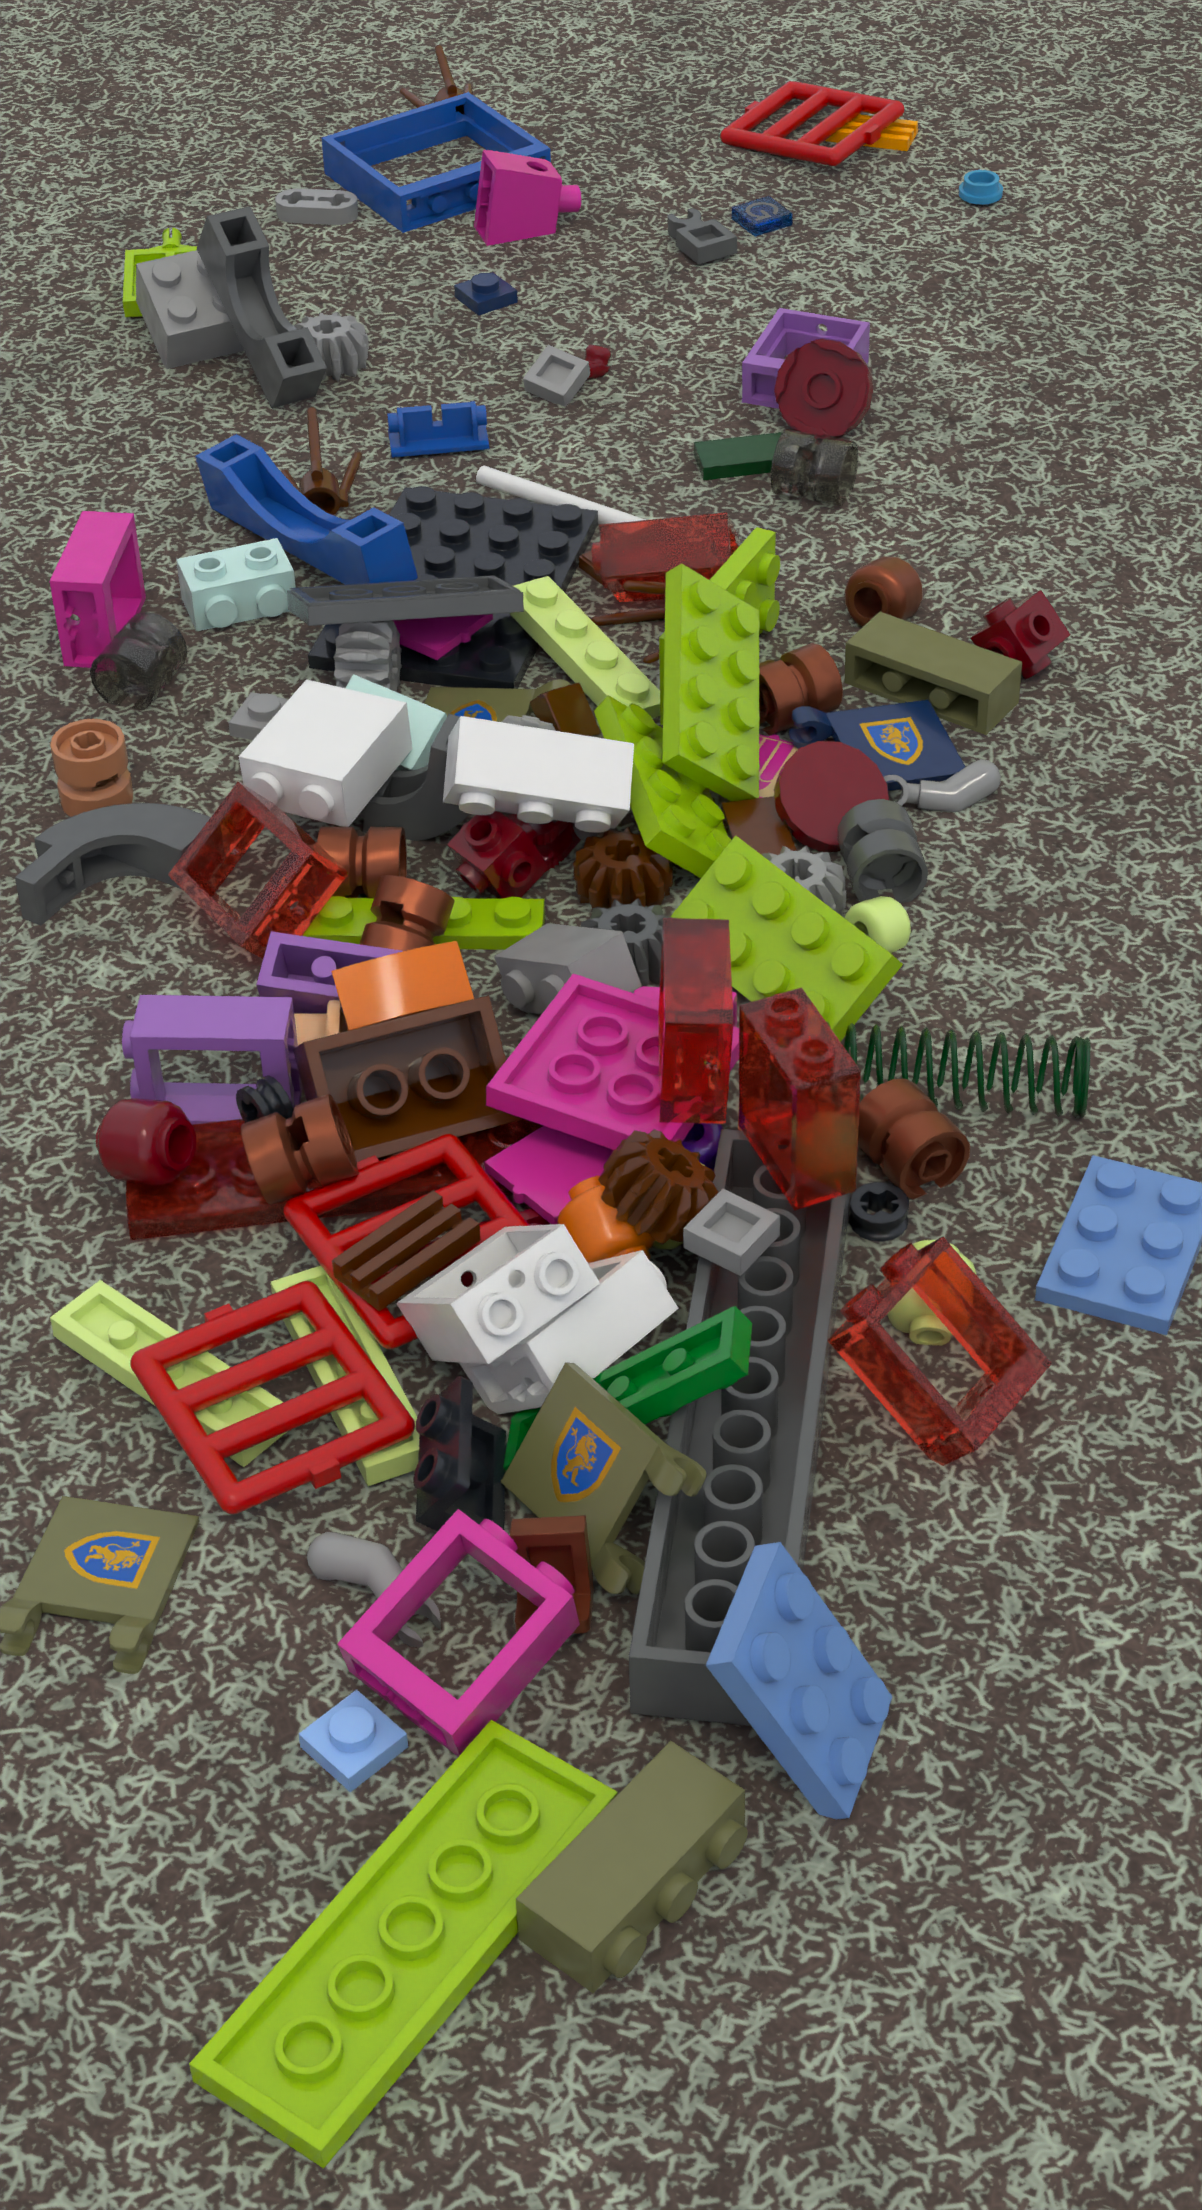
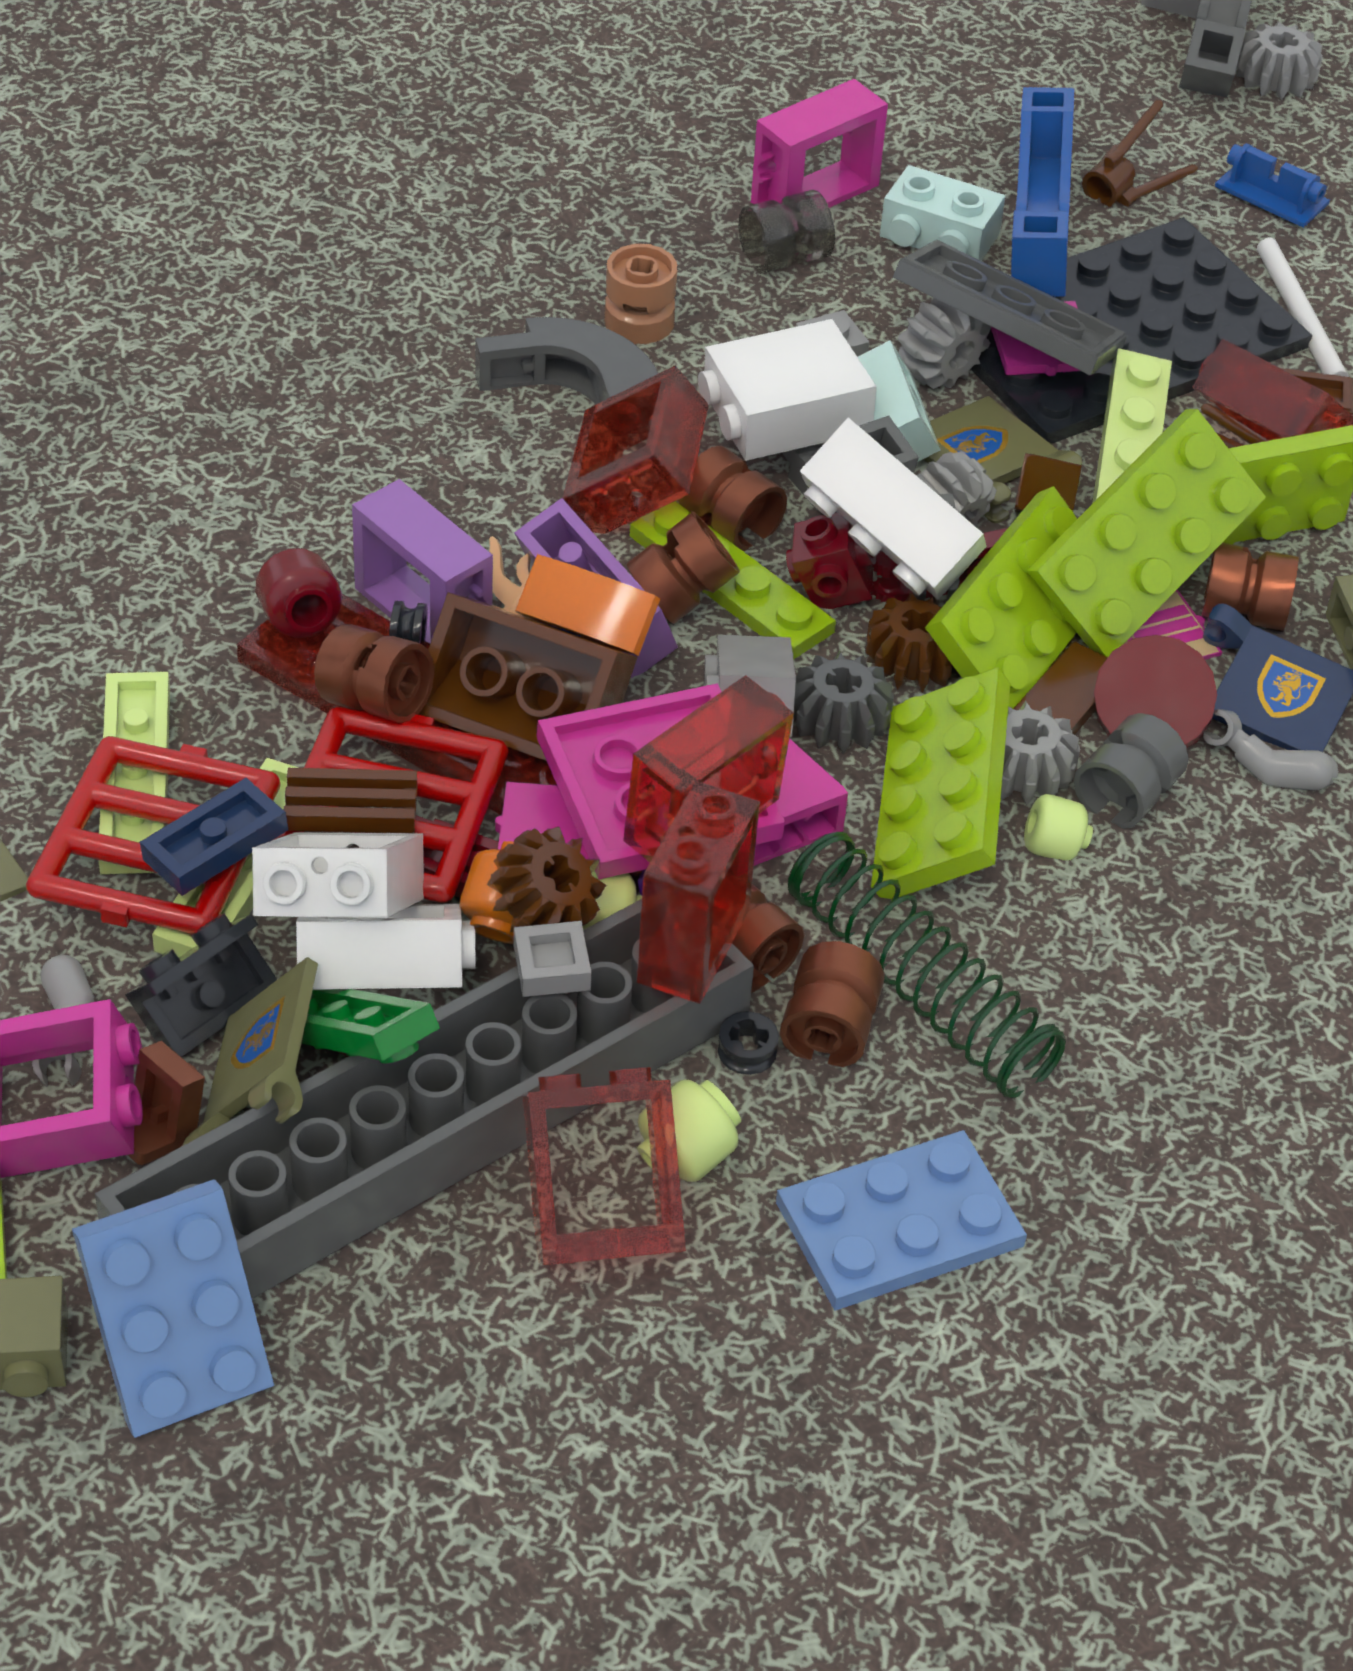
camera: 40 degrees right, 5 degrees up
none -> dark blue plate [140,778,288,896]

